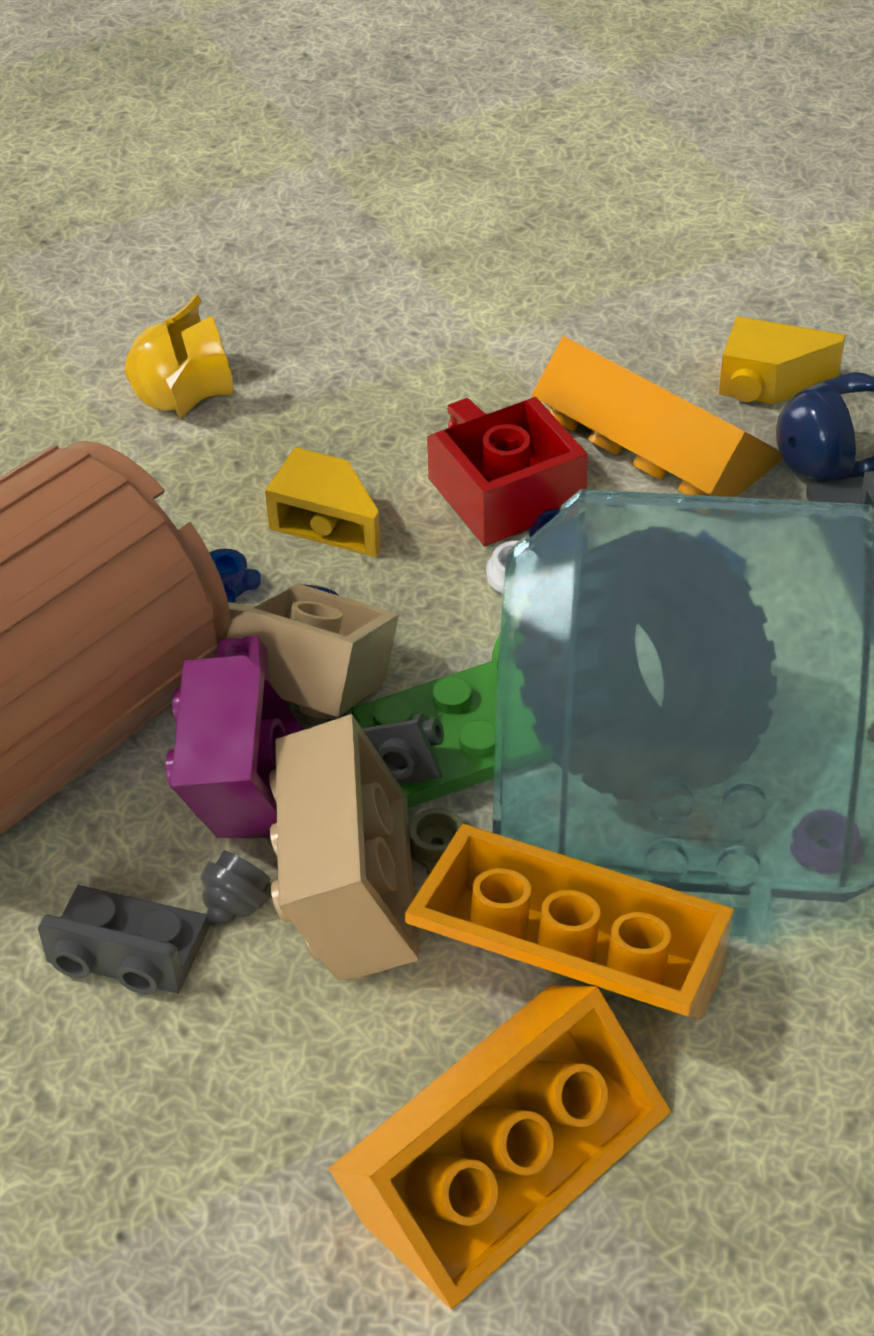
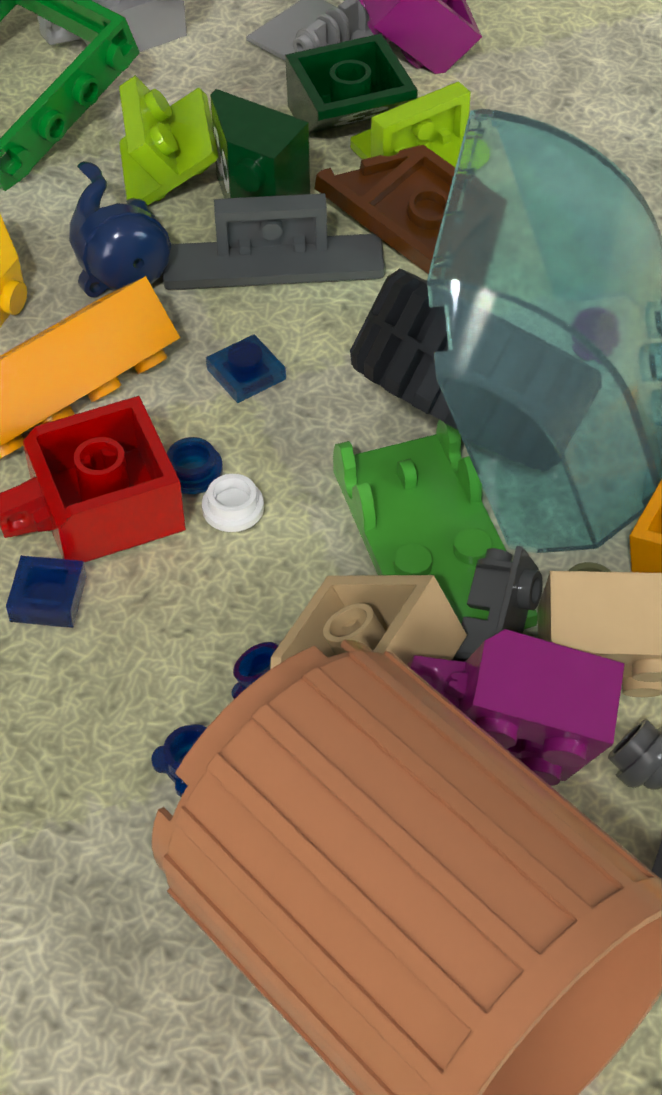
camera: 85 degrees left, 5 degrees up
yellow slope [265,447,381,557] -> none
none -> clear blue plate [6,555,87,628]

